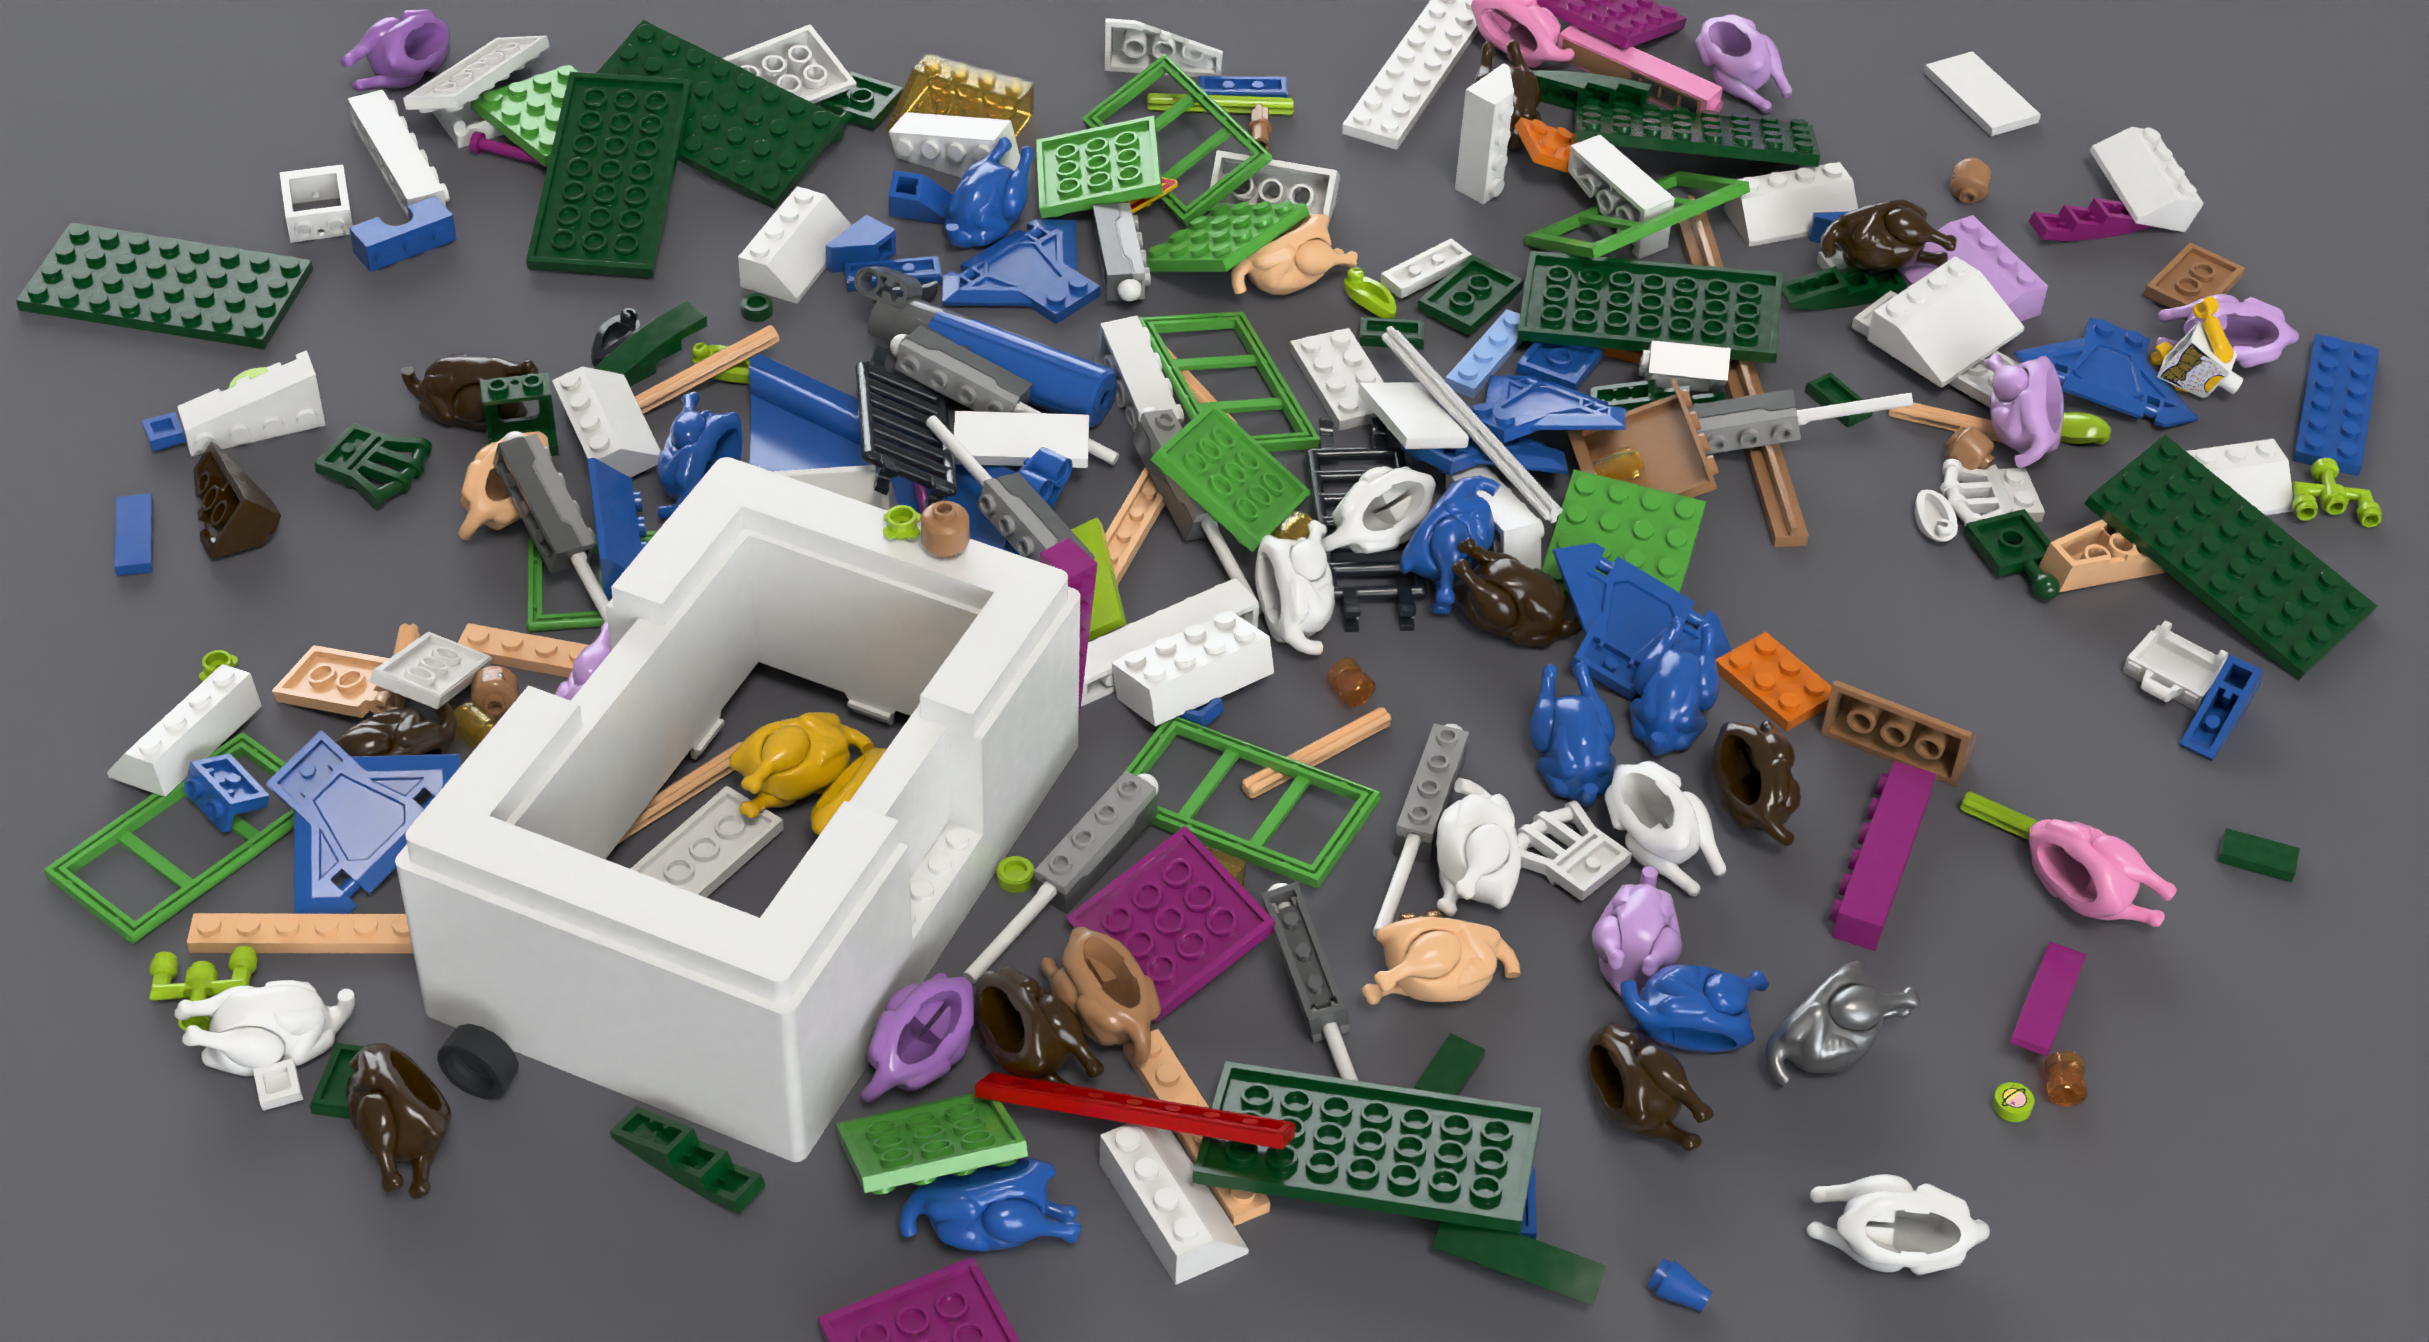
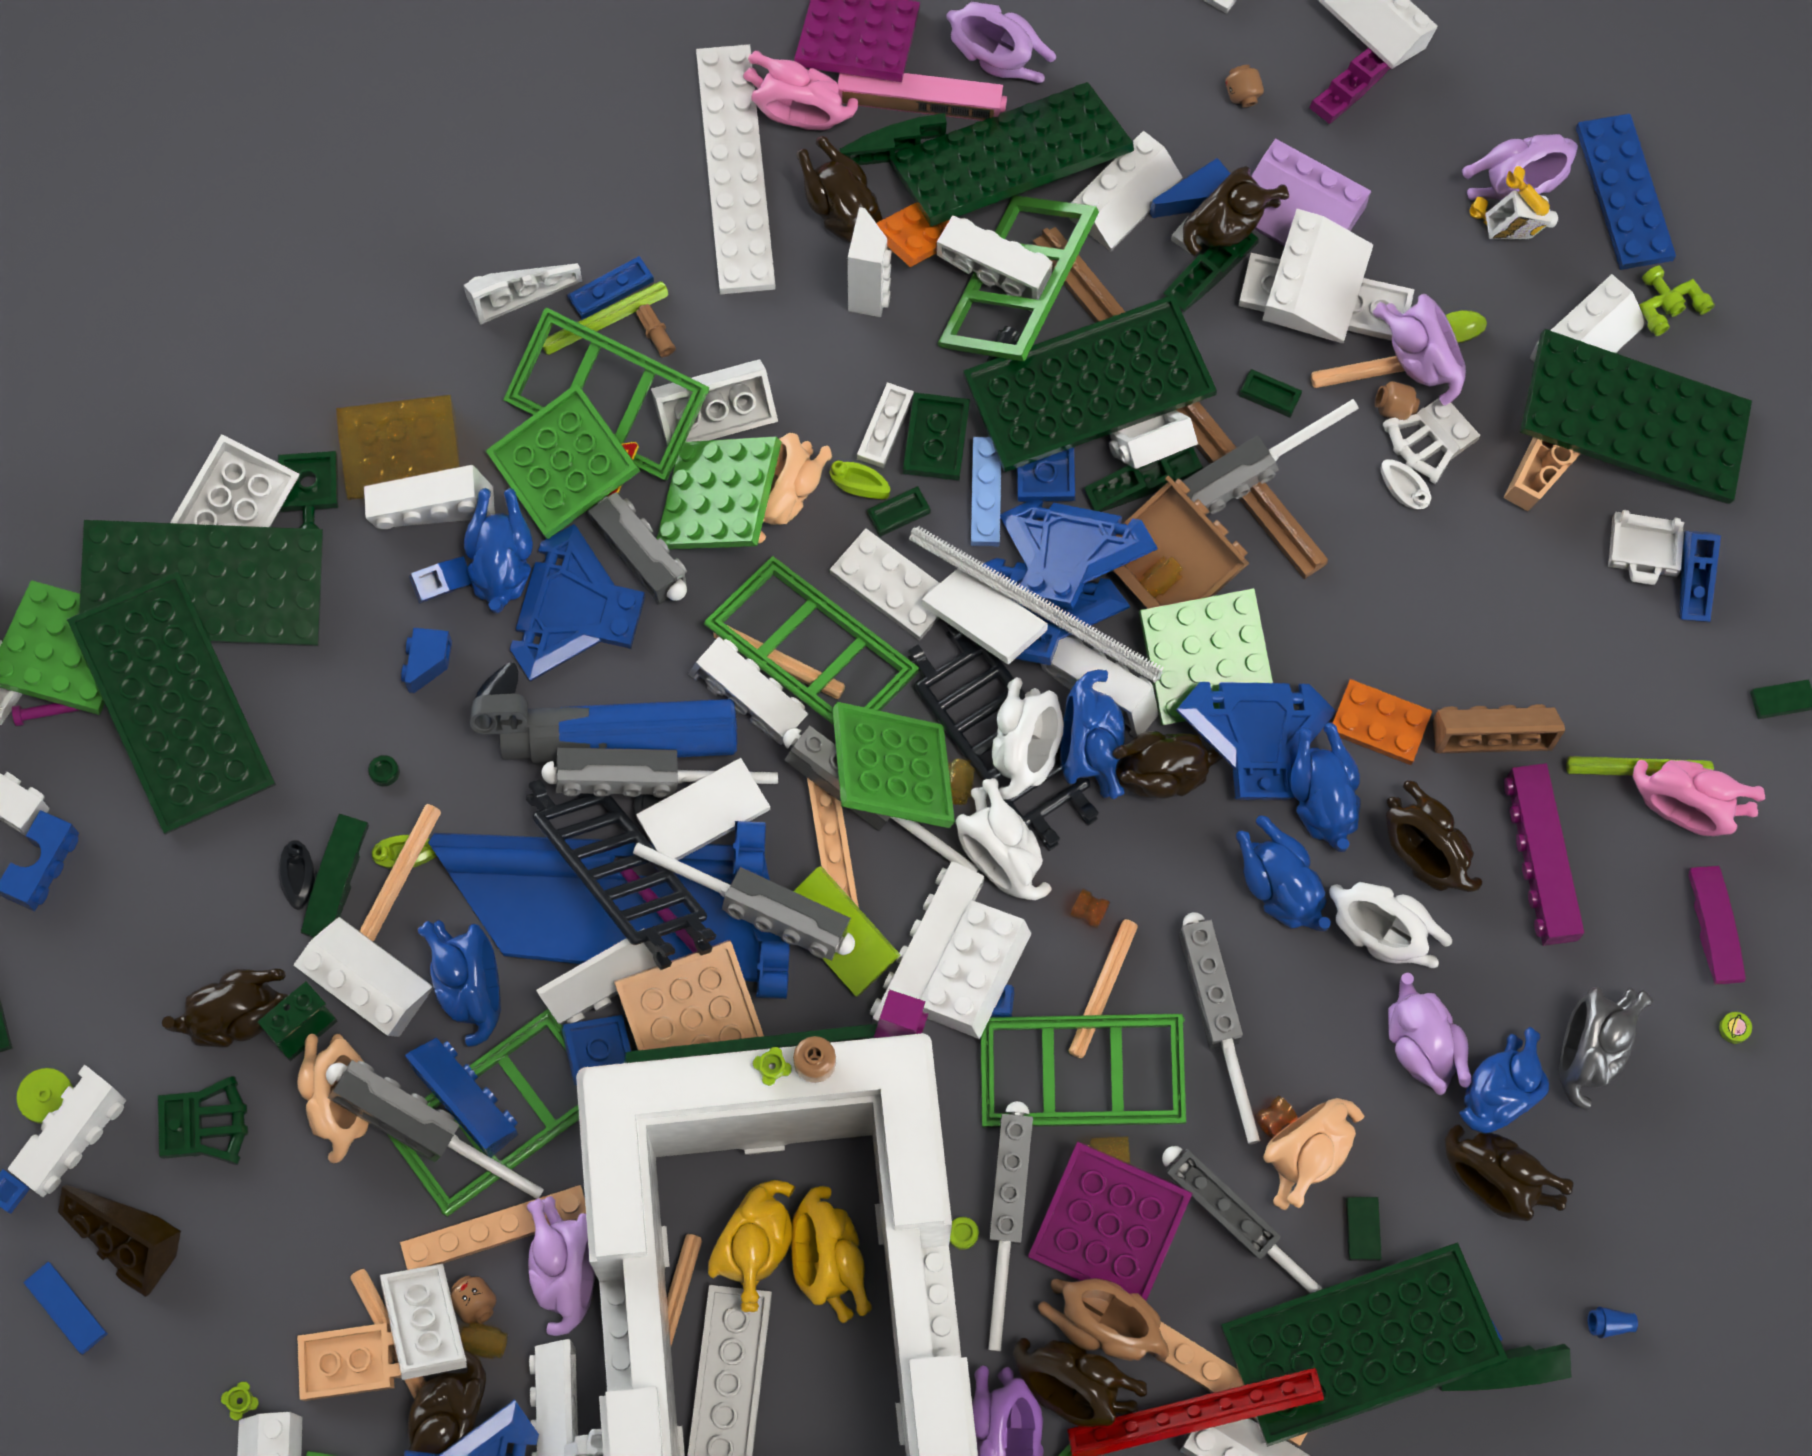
camera: 30 degrees left, 25 degrees up
white slope [738,186,852,304] -> none
blue tile [844,256,942,292] -> none
white piece [1436,778,1521,917] -> none
white plate [1516,800,1632,901] -> none
white piece [1807,1174,1990,1275] -> none
dark green plate [1964,509,2060,601] -> none
blue plate [2013,317,2199,428] -> none
clear orange wheel [2044,1051,2088,1106] -> none
medium nougat plate [2144,242,2245,308] -> none

